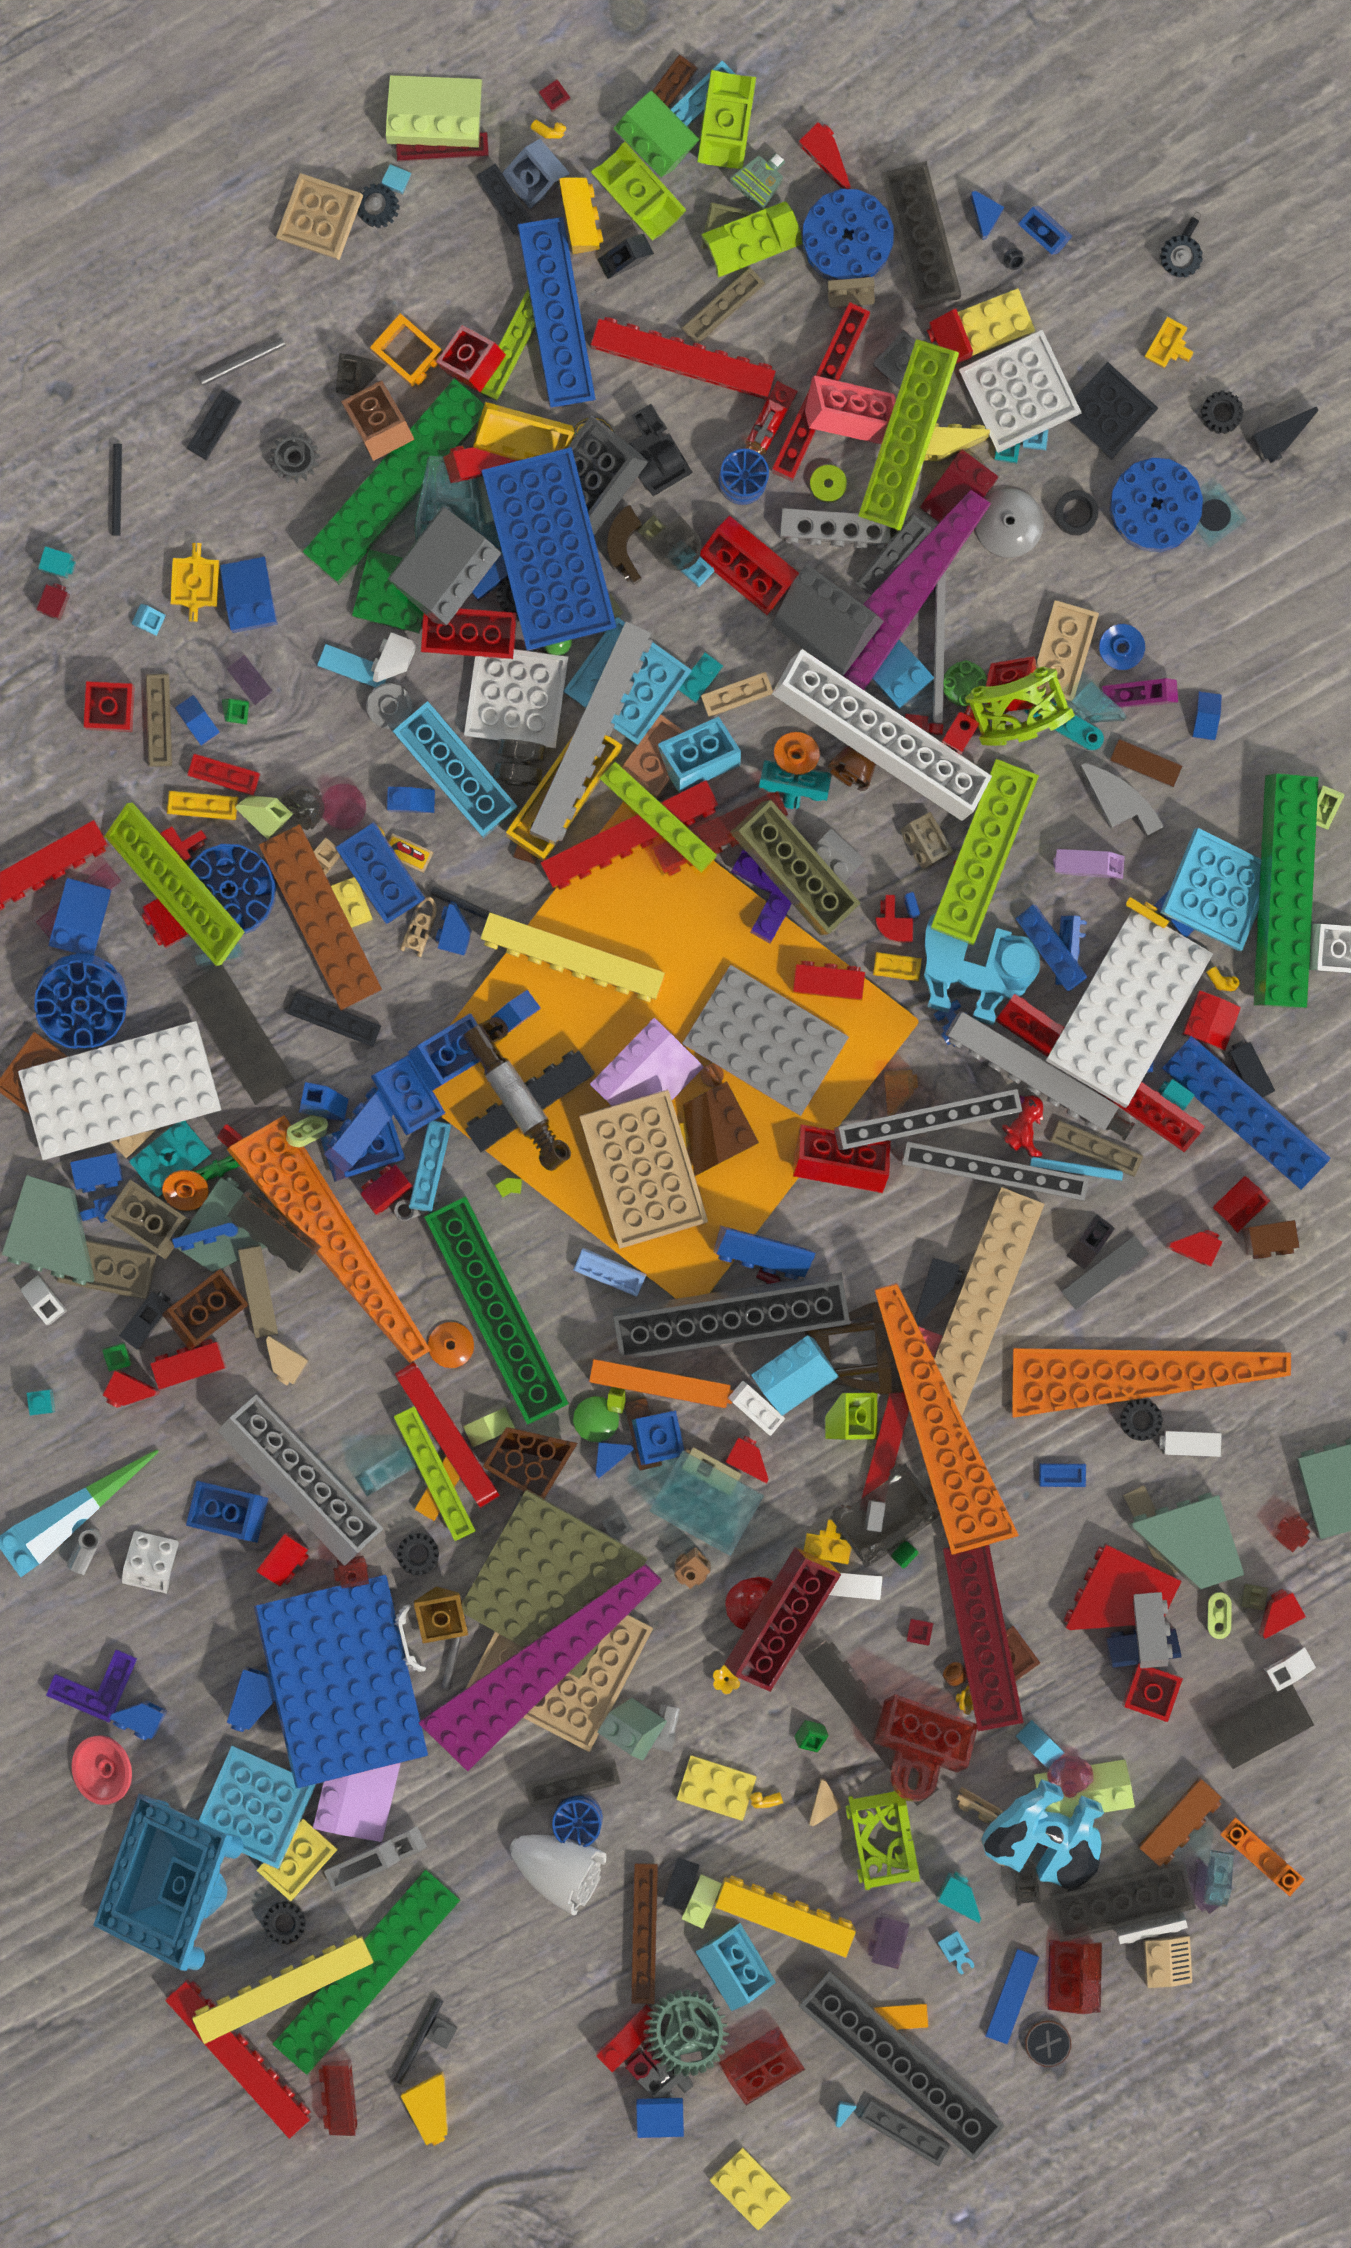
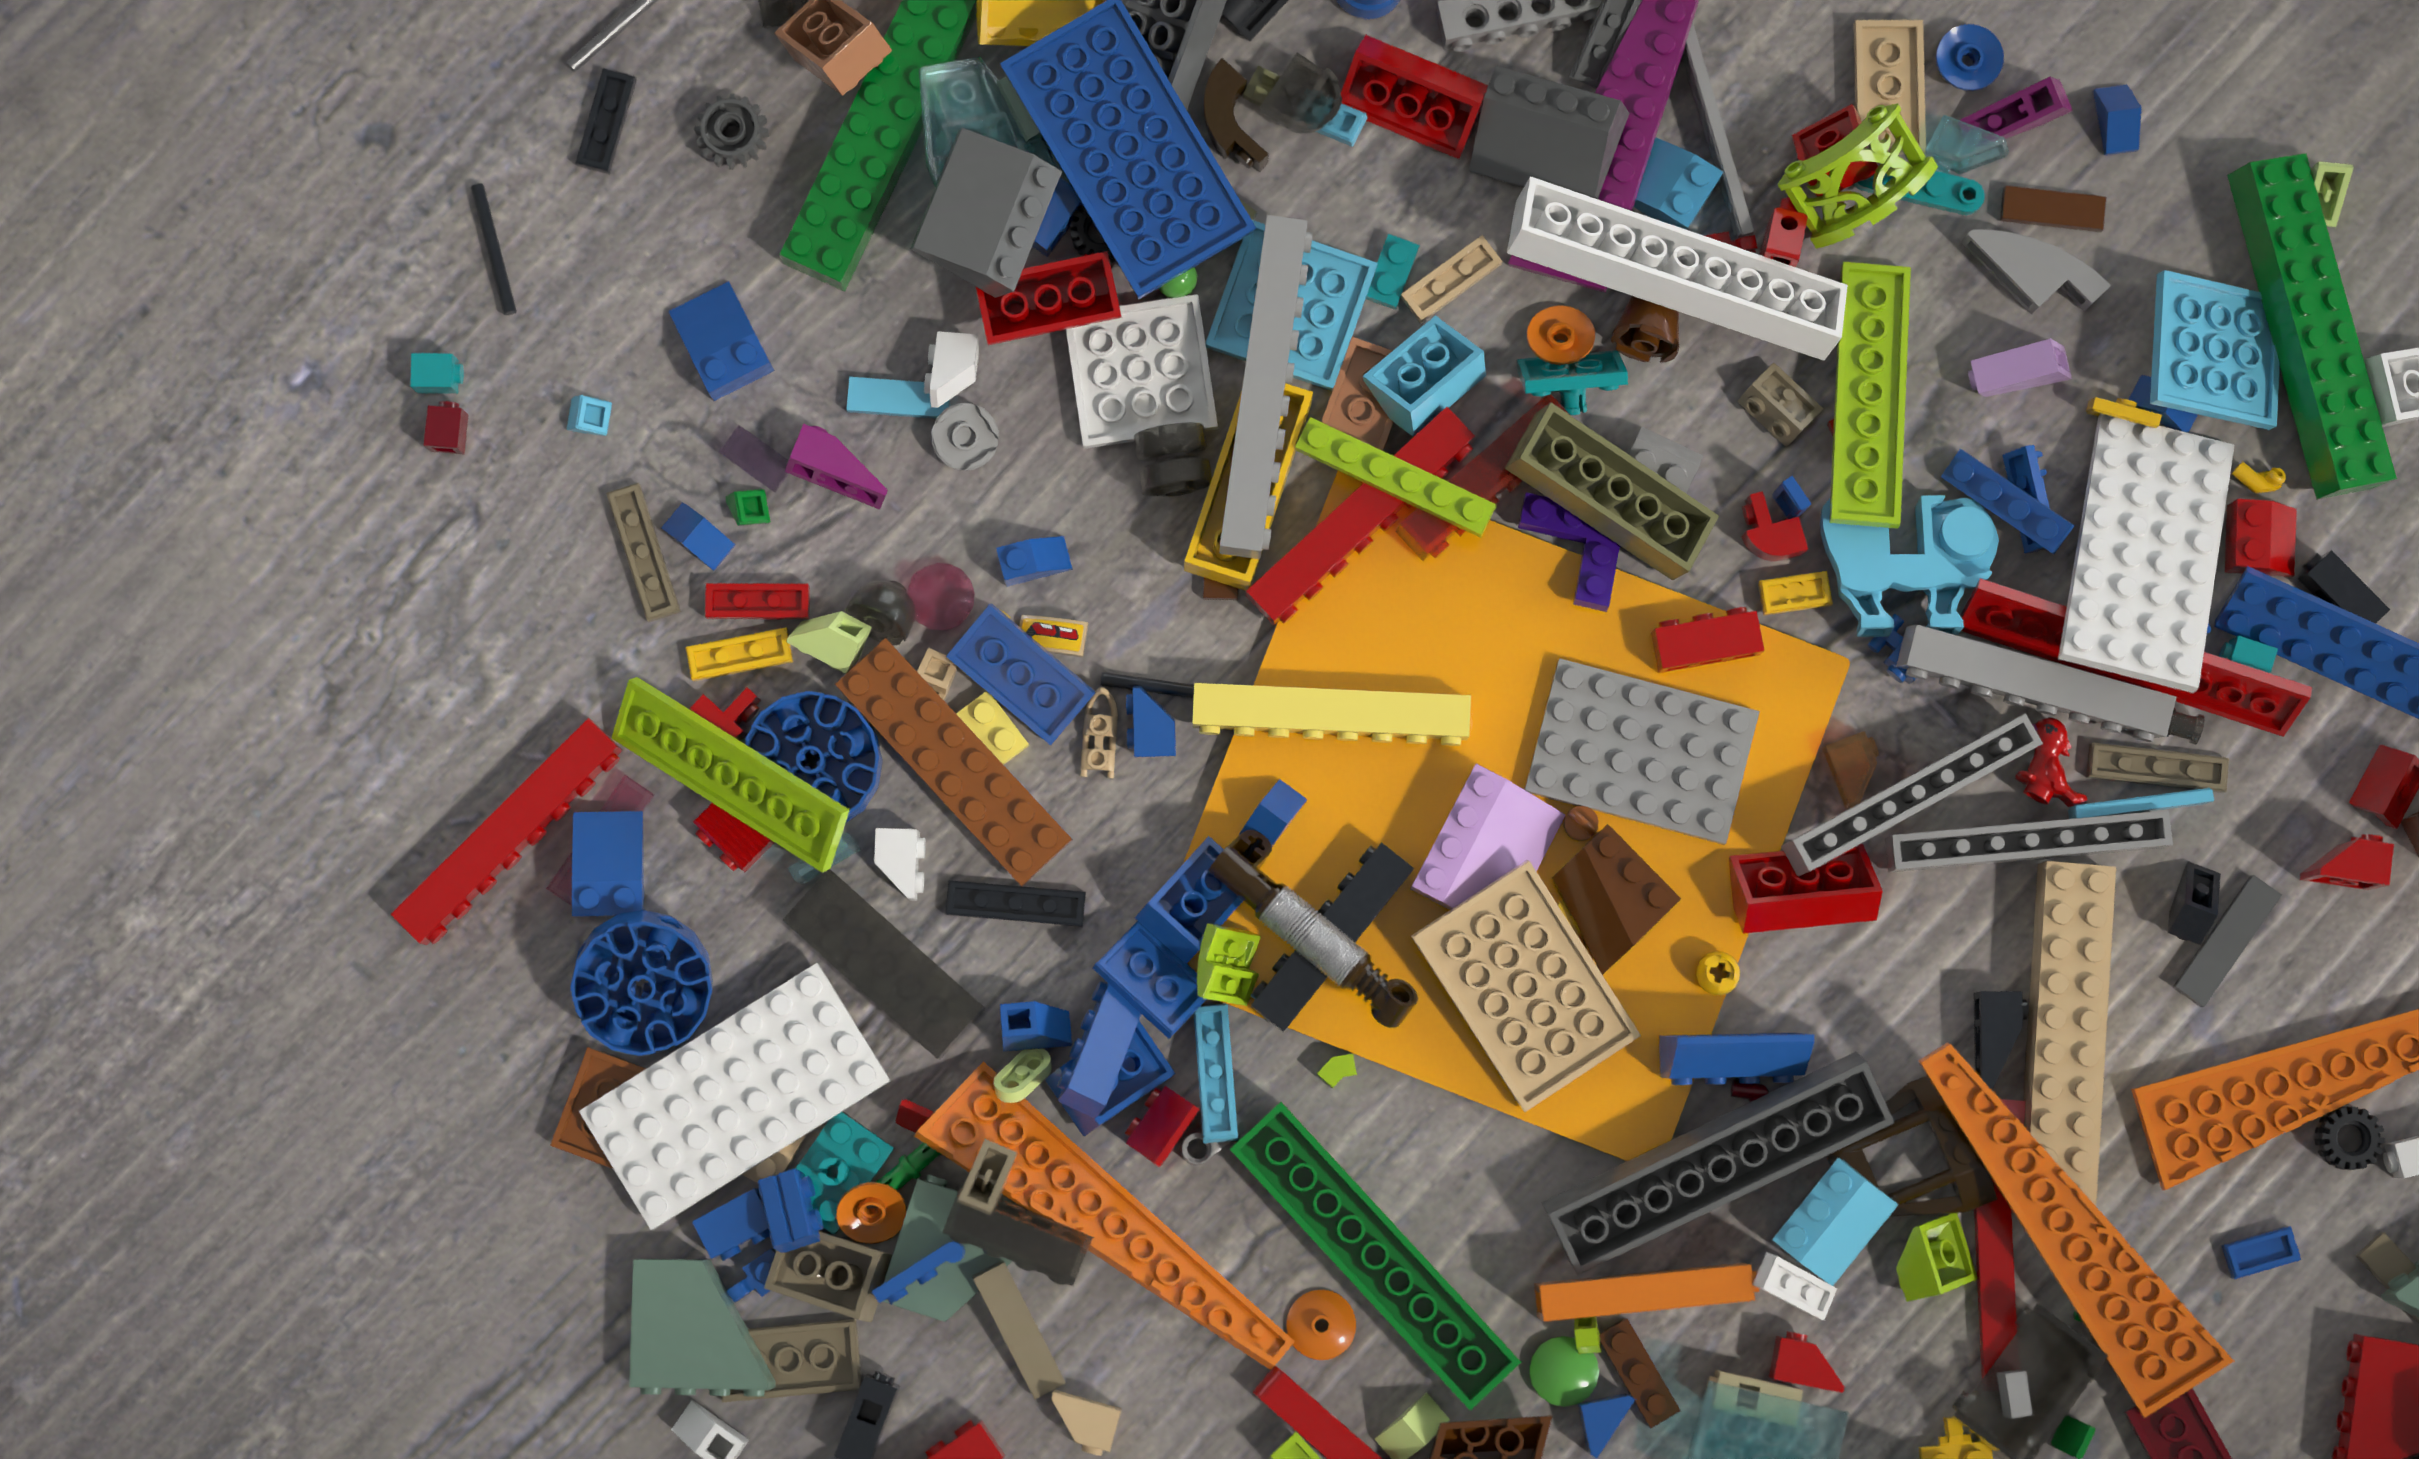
camera: 15 degrees left, 5 degrees down
red brick [84,681,135,732] -> none
reddish brown brick [161,1269,249,1351] -> none
yellow plate [170,543,219,622] -> none
green plate [352,549,424,634] -> none
medium azure brick [393,701,518,839] -> none
red slope [443,446,517,483] -> none
light blue plate [573,1248,647,1297] -> none
blue tile [632,1410,685,1465] -> none
bright green dish [943,660,987,707] -> none
none -> blue brick [757,1169,823,1253]
none -> magenta slope [785,424,888,510]
none -> white slope [874,828,926,901]
none -> dark tan slope [957,1139,1017,1215]
none -> lime slope [1197,923,1261,1006]
none -> yellow piece [1696,951,1740,995]

